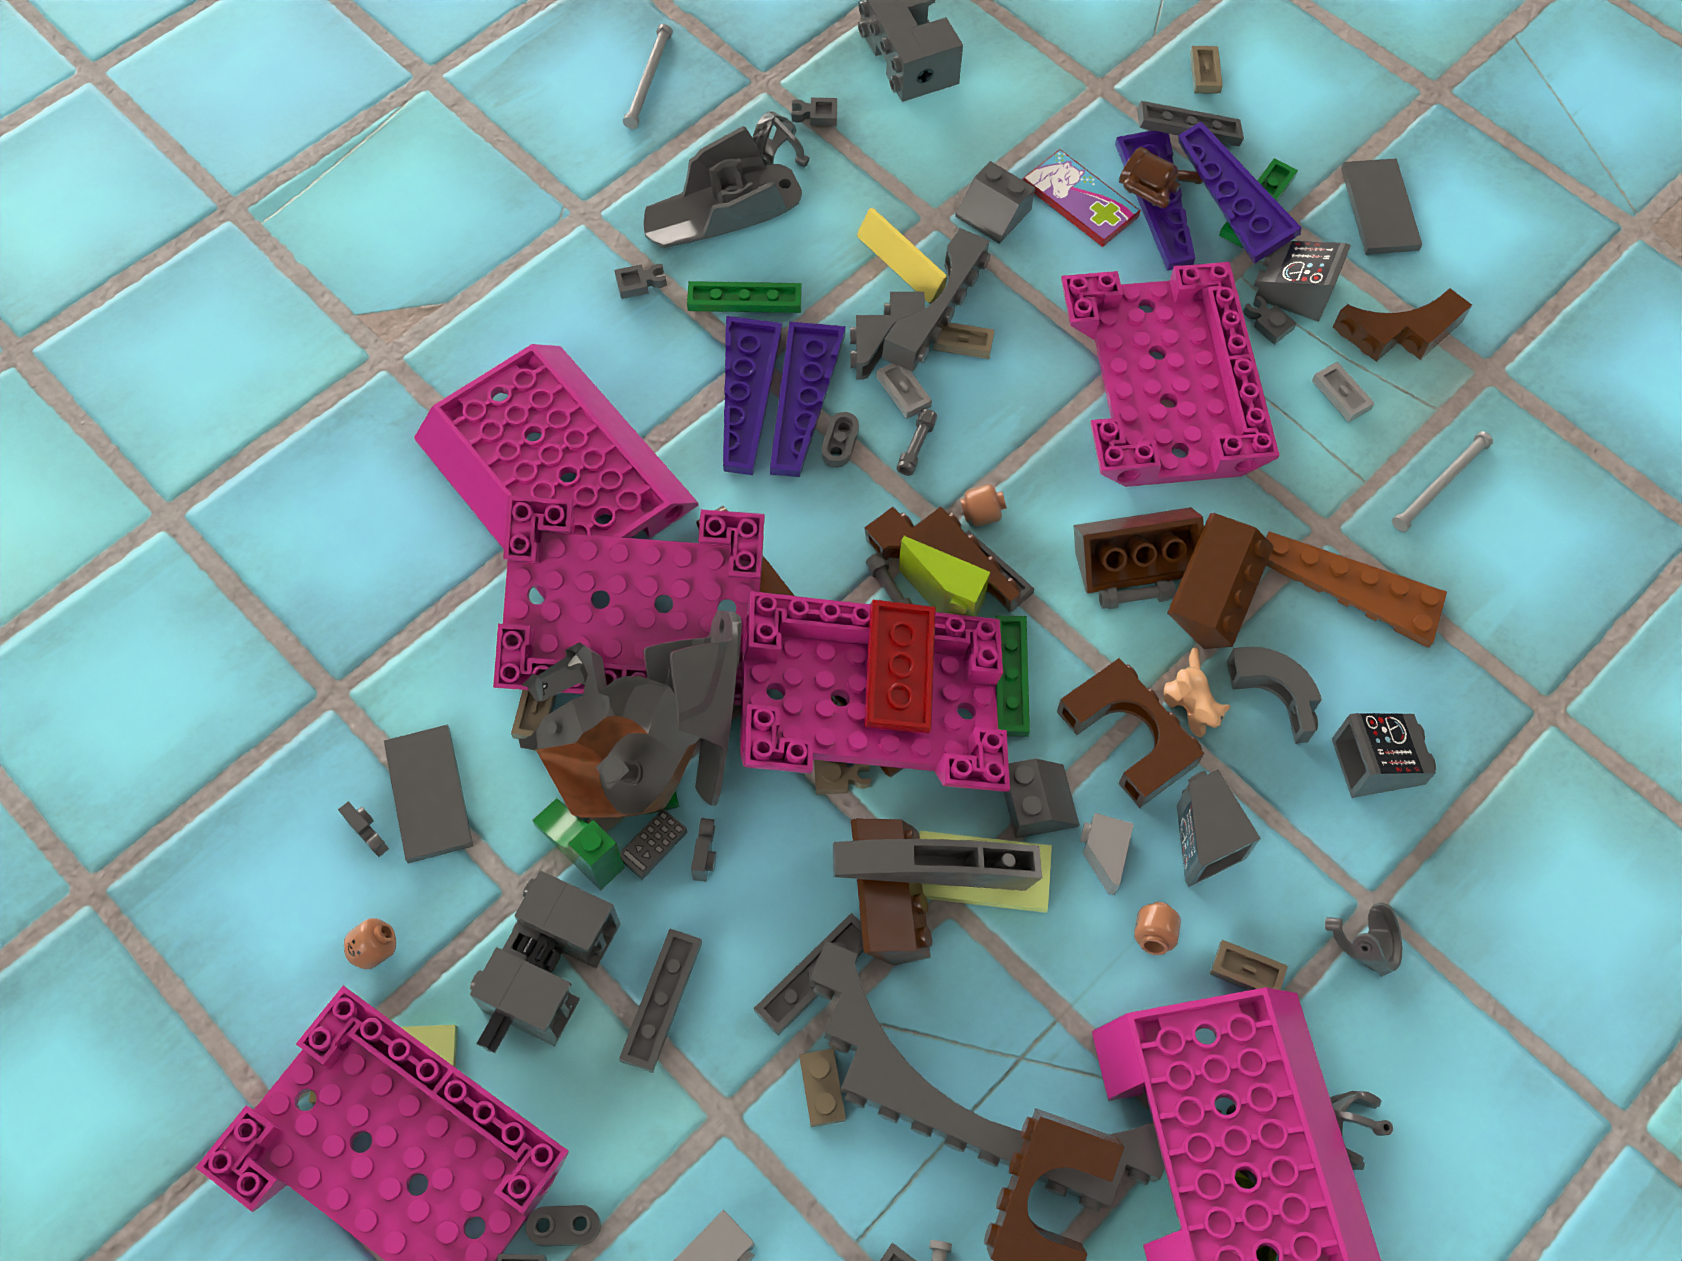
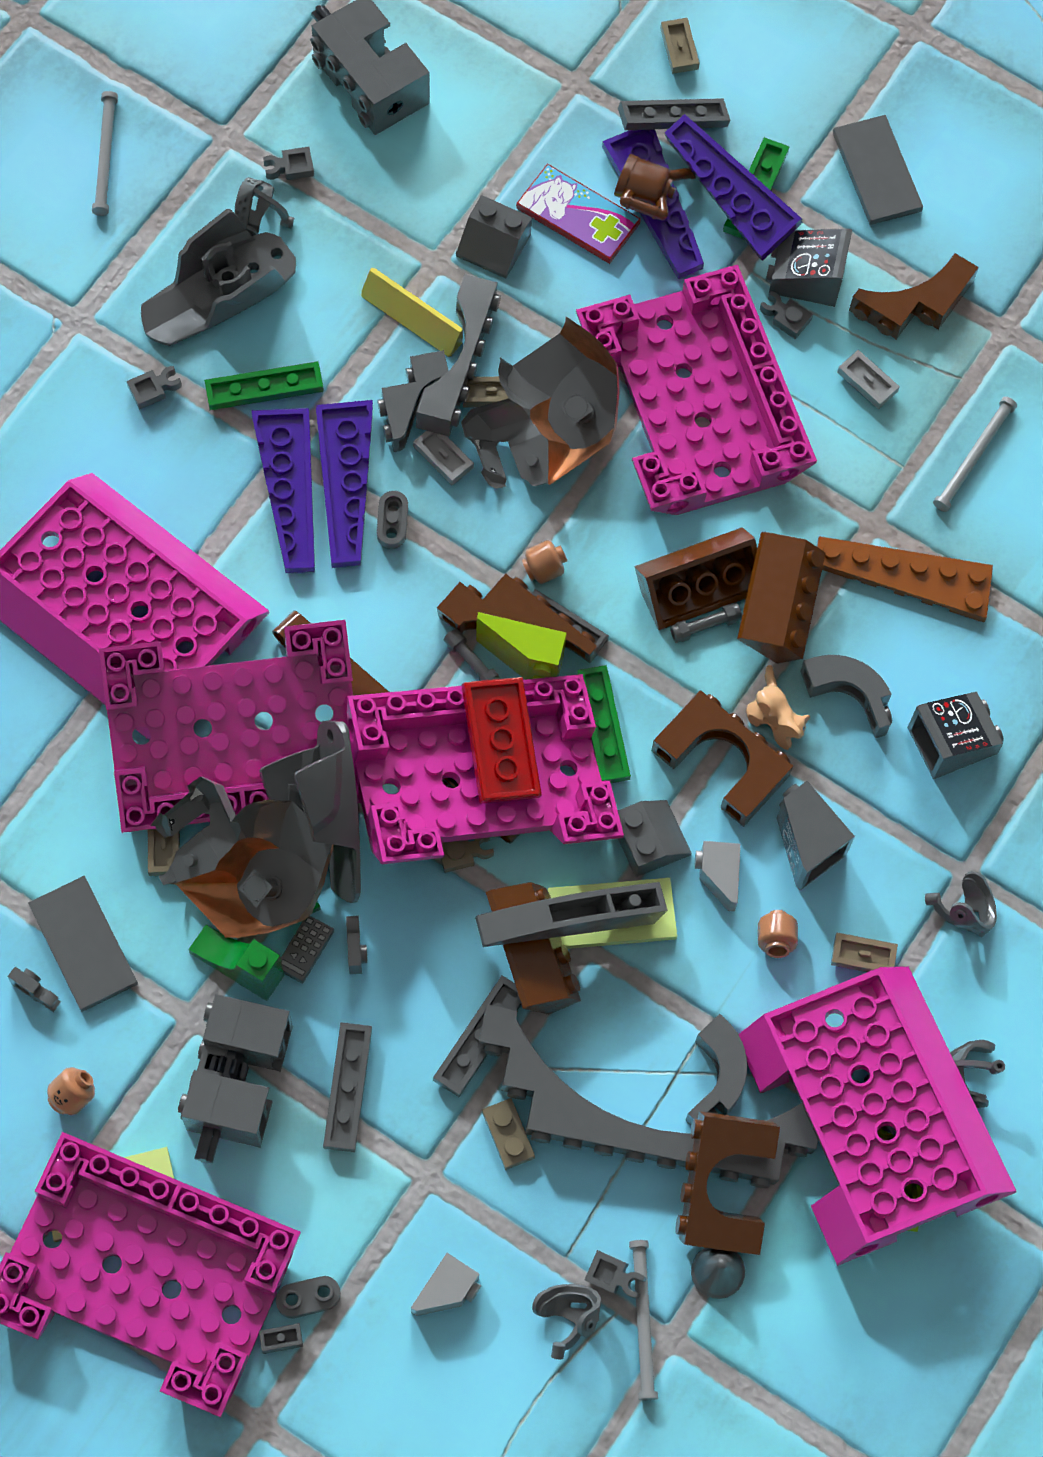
camera: 15 degrees left, 5 degrees up
dark grey bar [896,409,938,476] -> none
none -> dark grey piece [461,317,619,489]
none -> dark grey arch [686,1014,747,1125]

